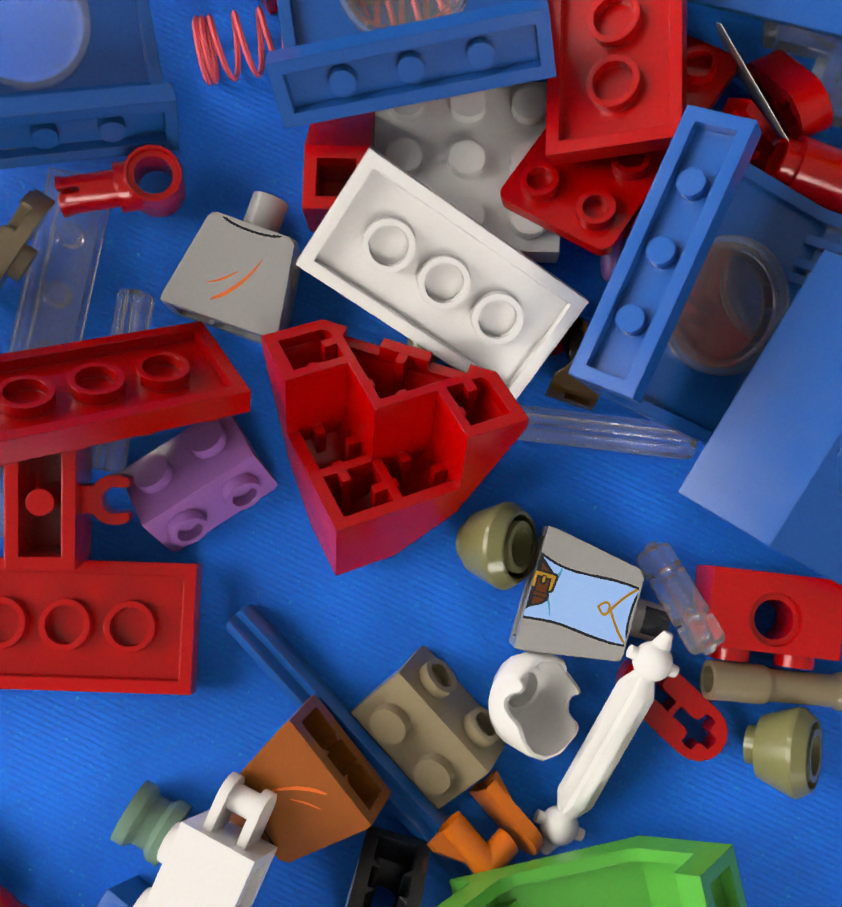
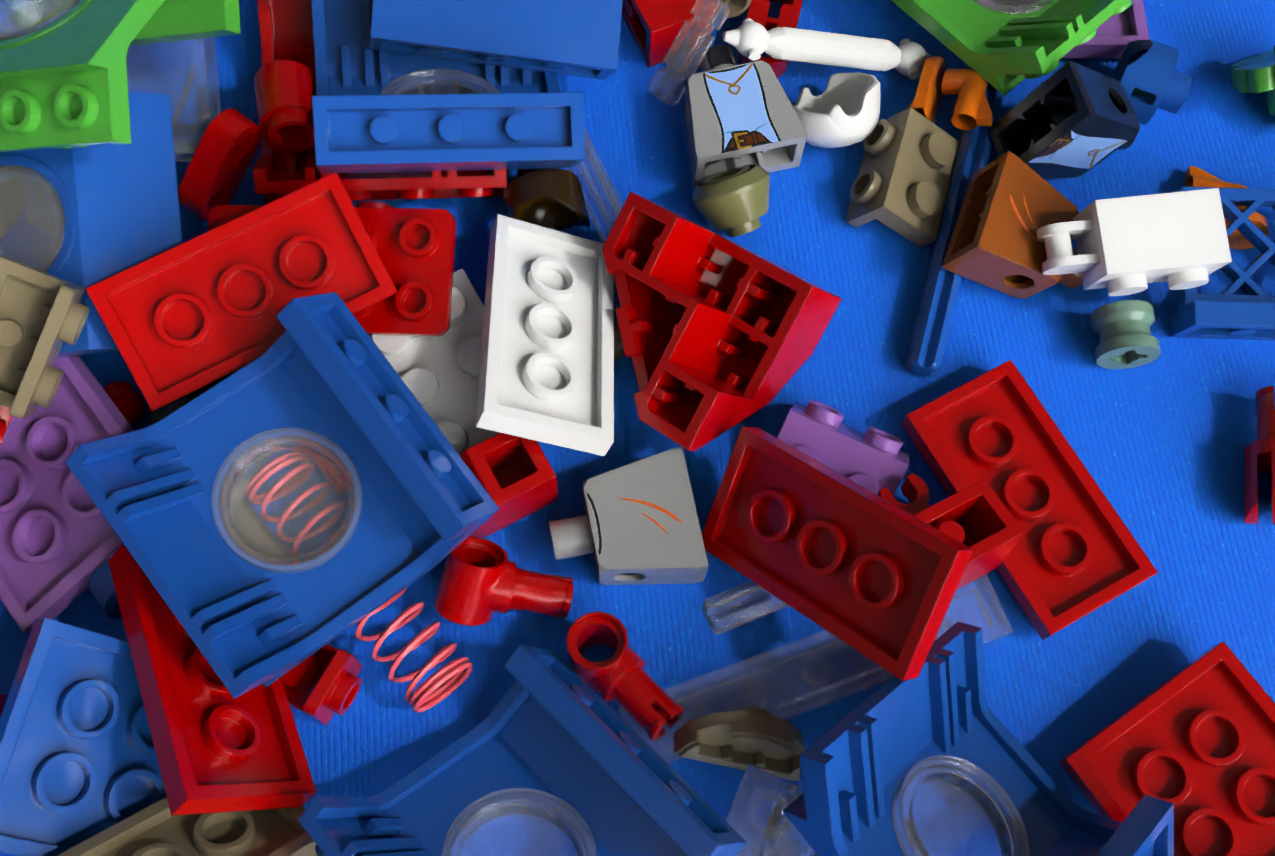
camera: 125 degrees left, 15 degrees down
white sticker [715,22,789,141] -> none
none -> red pin [434,537,573,626]

